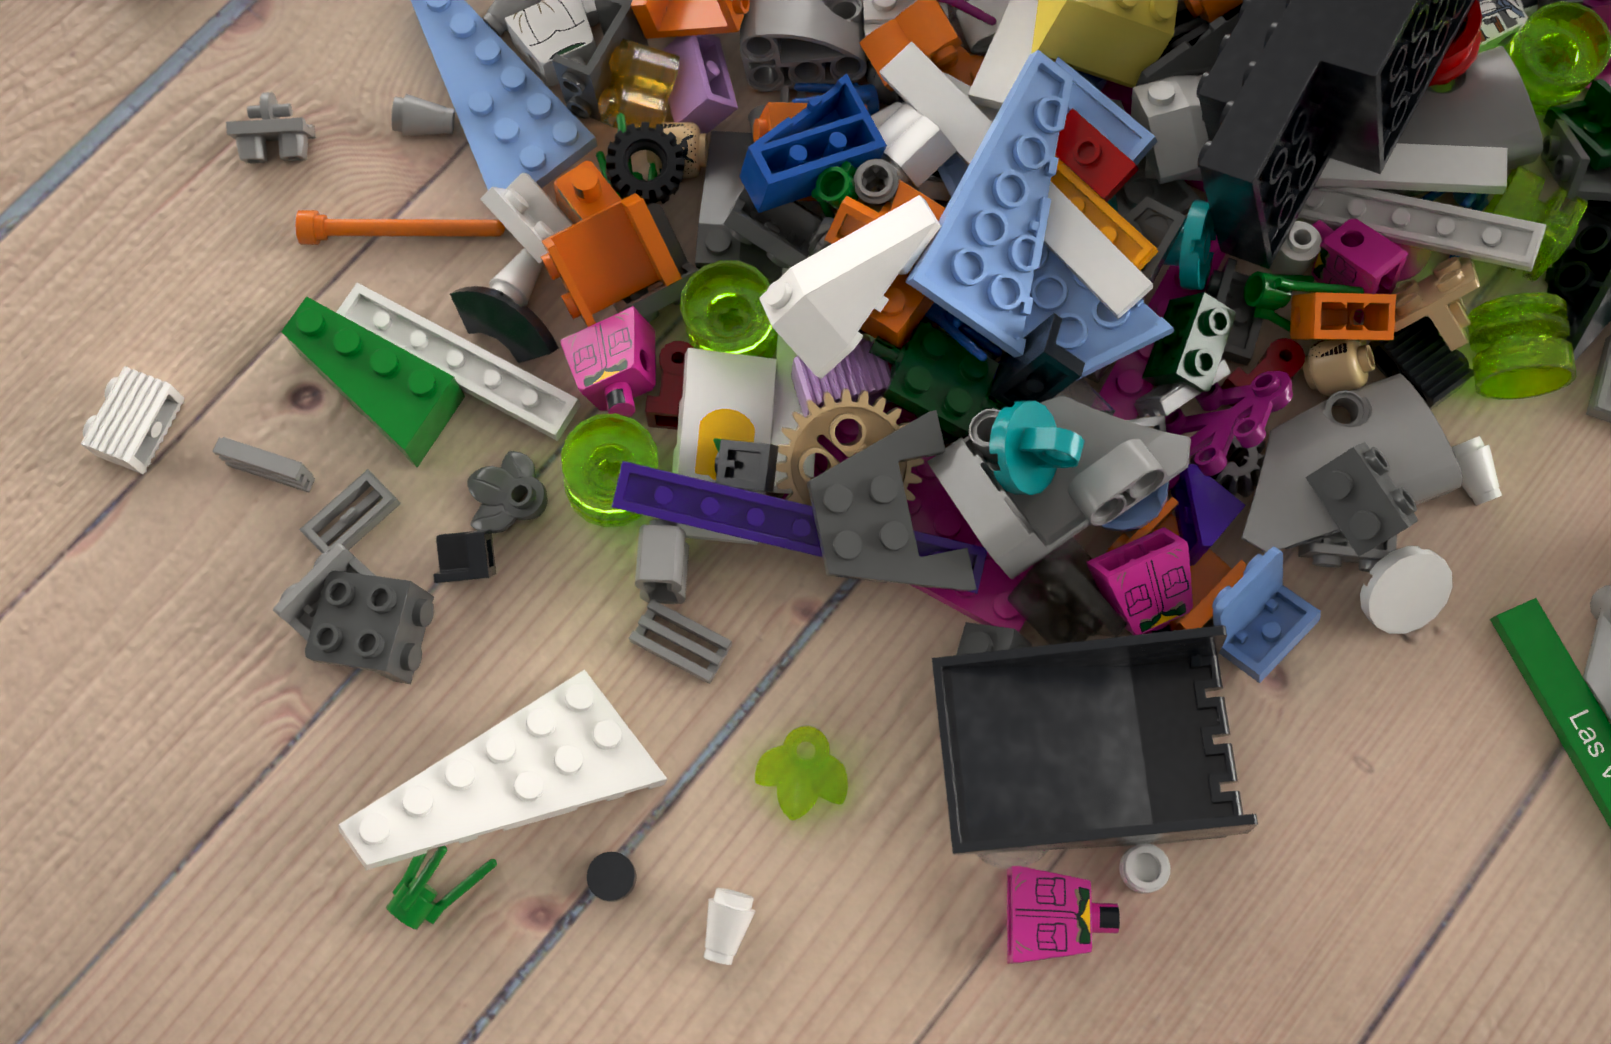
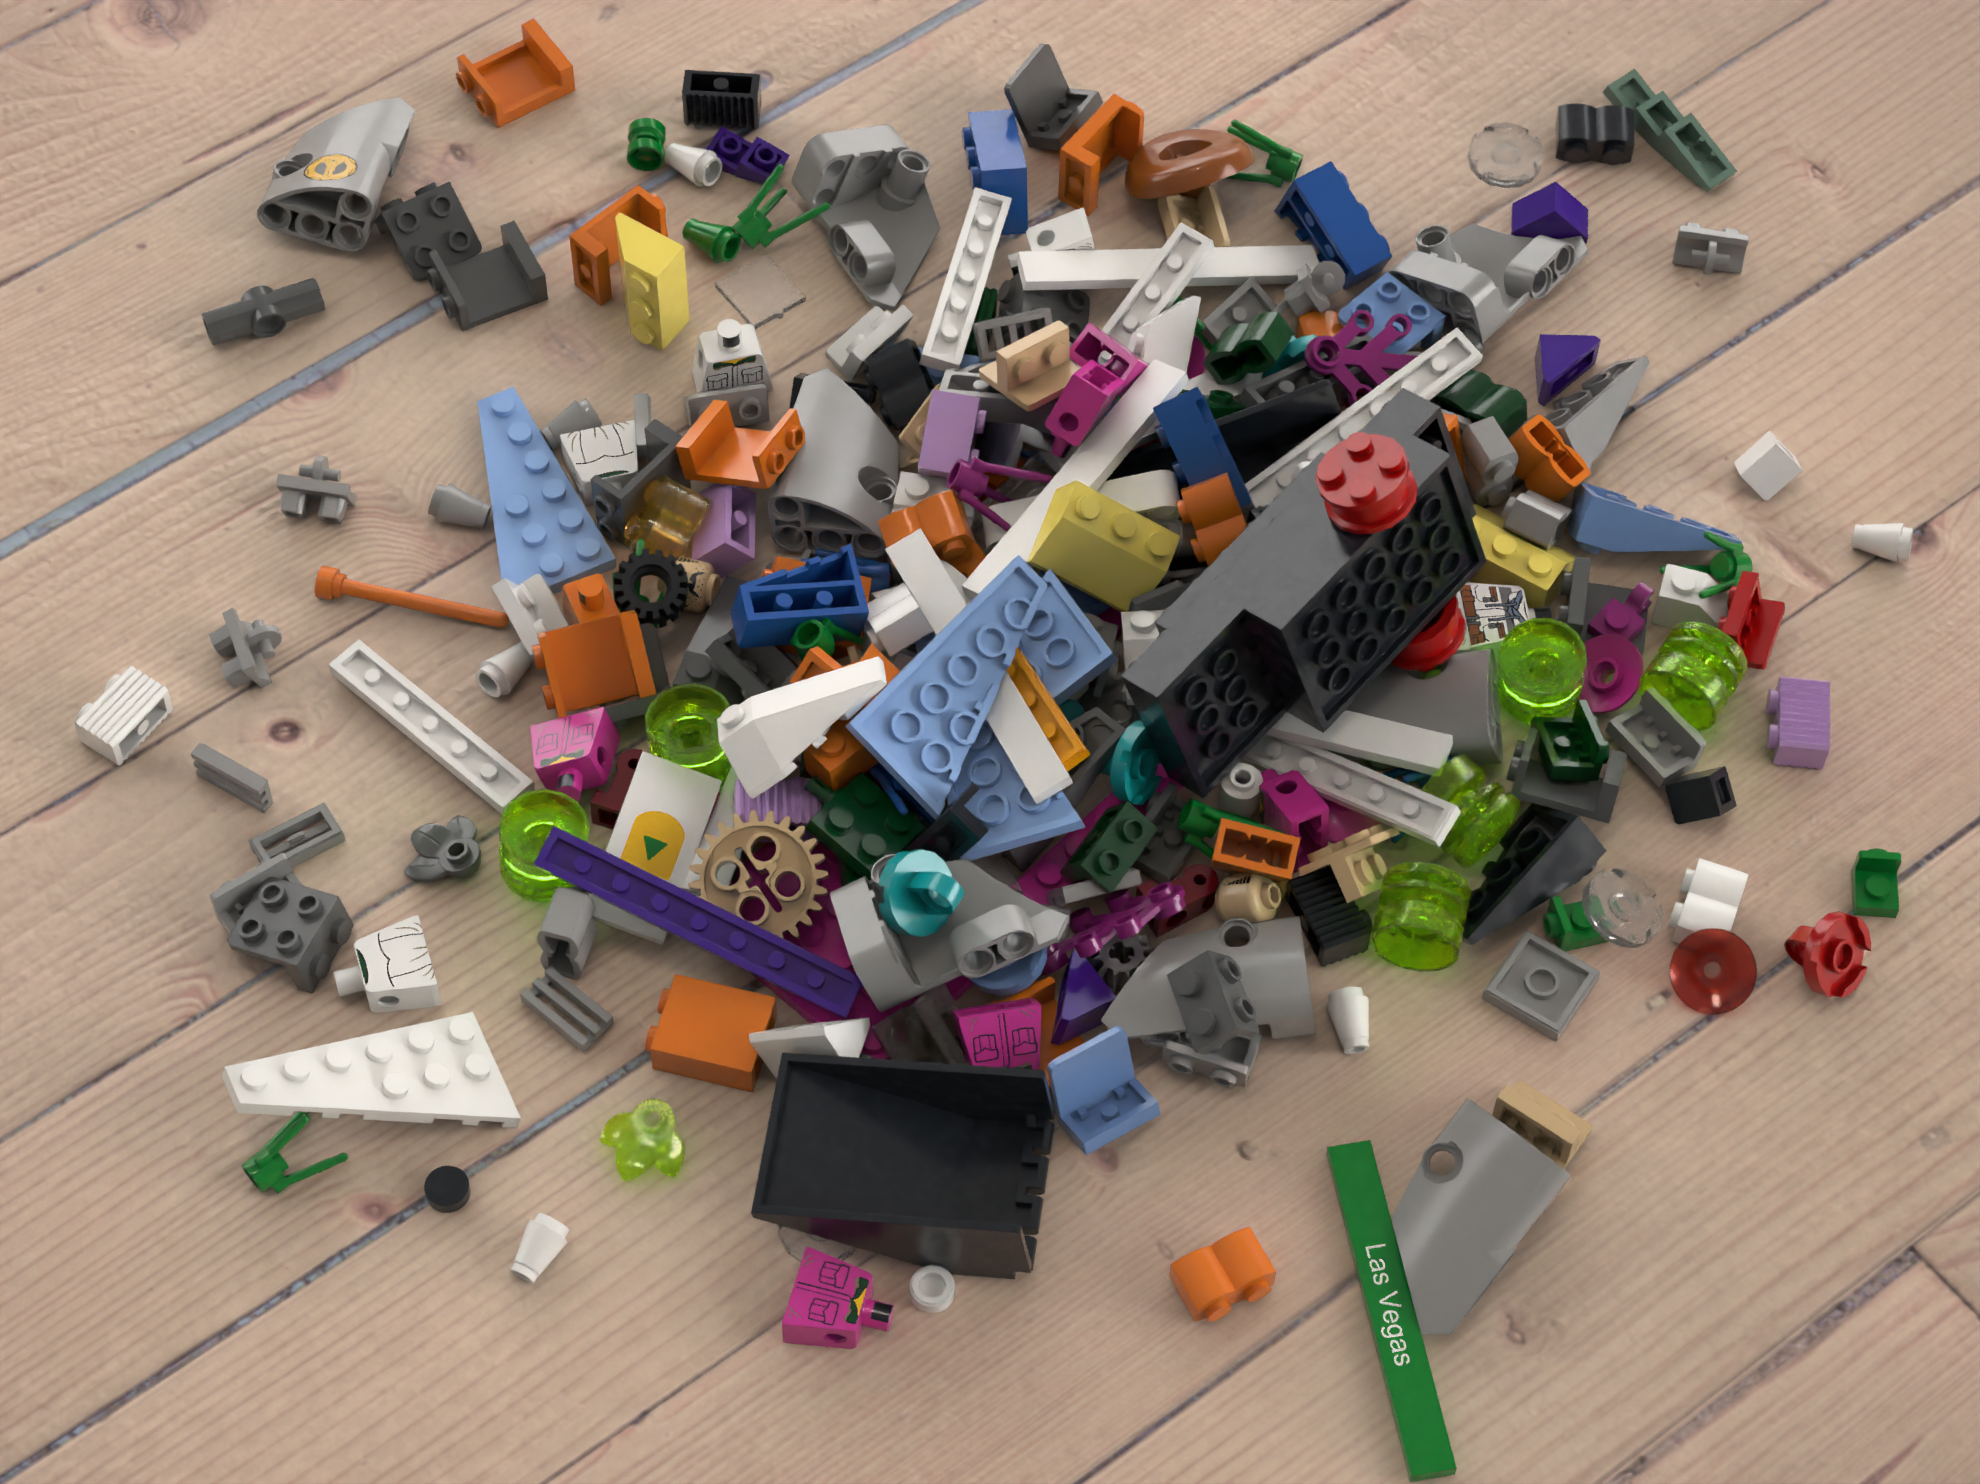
camera: 10 degrees right, 15 degrees down
green wedge [281,296,465,468] -> none
black panel [433,529,496,583] -> none
black tile [450,286,559,363] -> none
black bracket [714,439,779,492] -> none
dark grey wing [807,410,977,592] -> none
light grey cone [853,159,898,206] -> none
red plate [1055,108,1139,202] -> none
white tile [1360,546,1453,634] -> none
none -> light grey hips [209,608,282,688]
none -> white torso [333,915,442,1013]
none -> orange brick [645,974,777,1093]
none -> white slope [749,1018,870,1079]
none -> orange brick [1169,1227,1276,1322]

